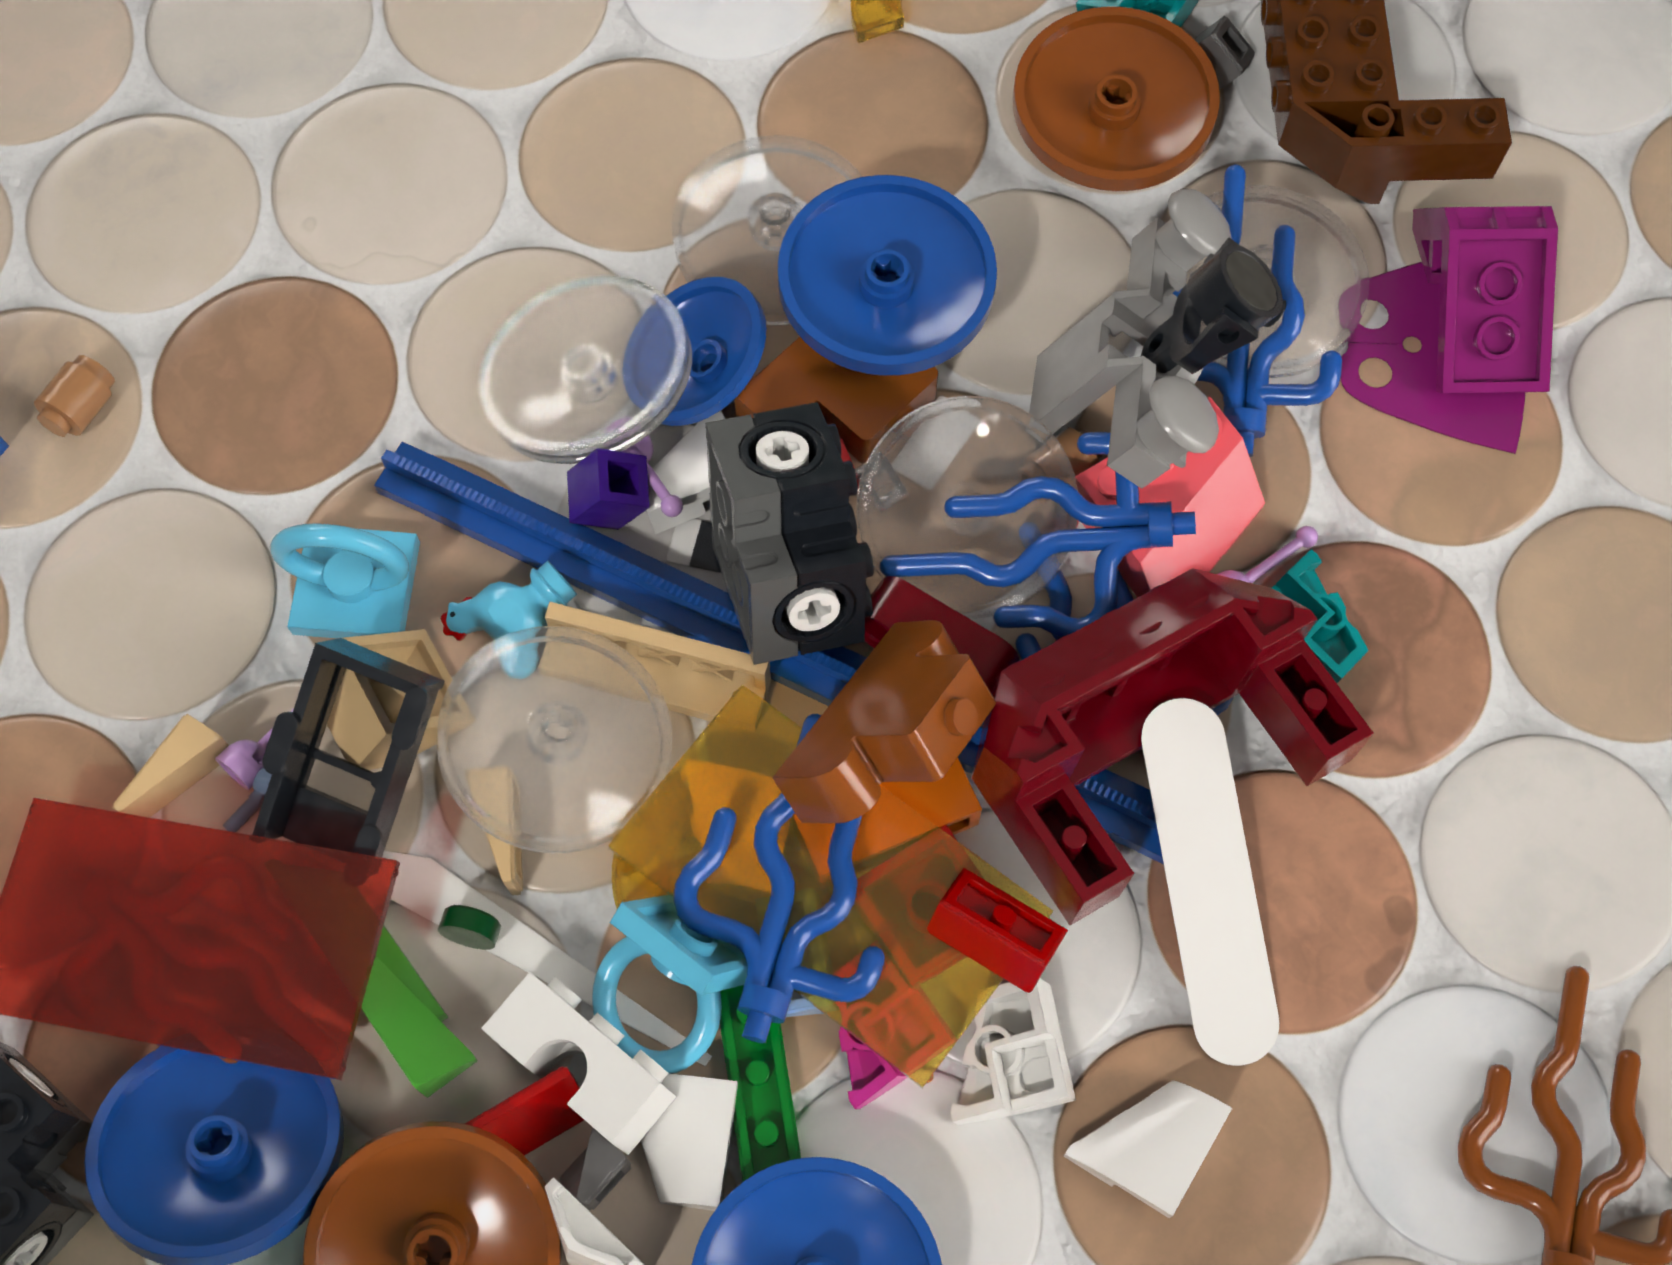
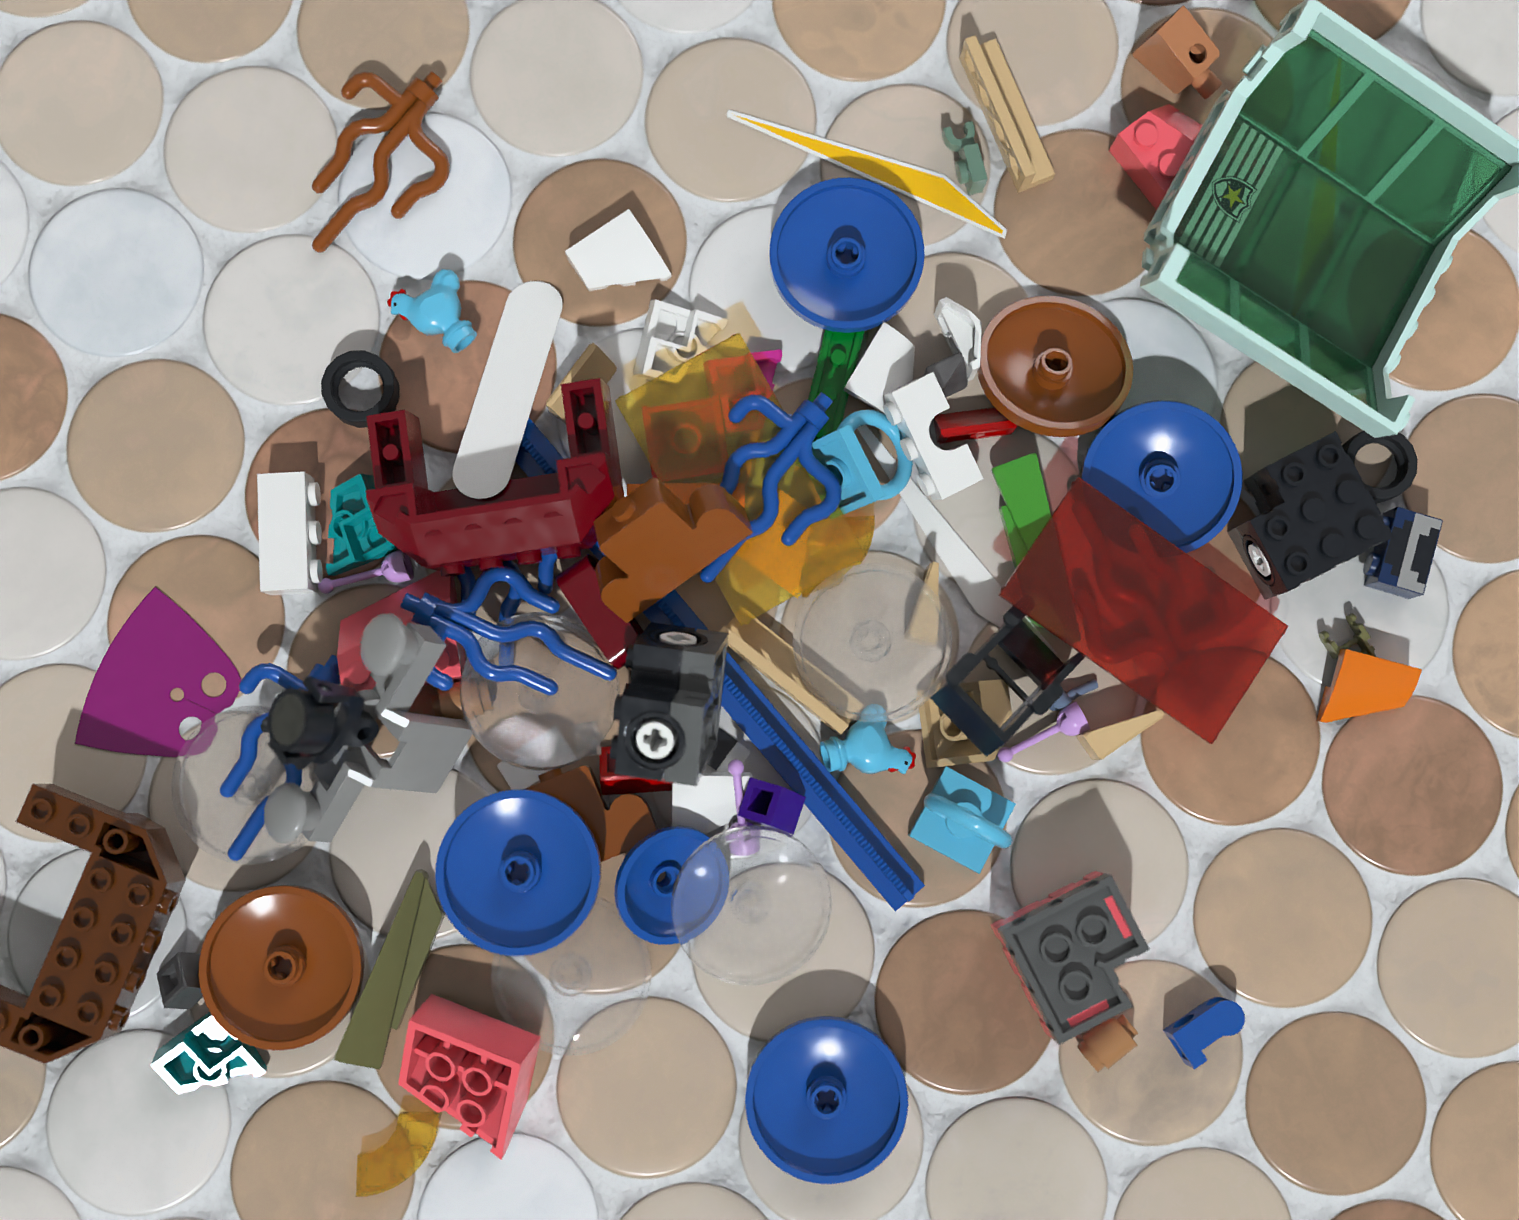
camera: 160 degrees left, 15 degrees up
dark green tile [438,905,501,950] -> none
red slope [927,868,1068,993] -> none
magenta bracket [1412,206,1558,393] -> none
none -> white brick [257,471,323,596]
none -> black tyre [321,350,400,428]
none -> olive wedge [334,869,445,1069]
none -> medium azure animal [387,269,477,353]
none -> coral wedge [398,994,541,1159]
none -> tan slope [546,343,617,424]
none -> blue dish [745,1016,908,1184]
none -> dark grey piece [990,871,1150,1045]

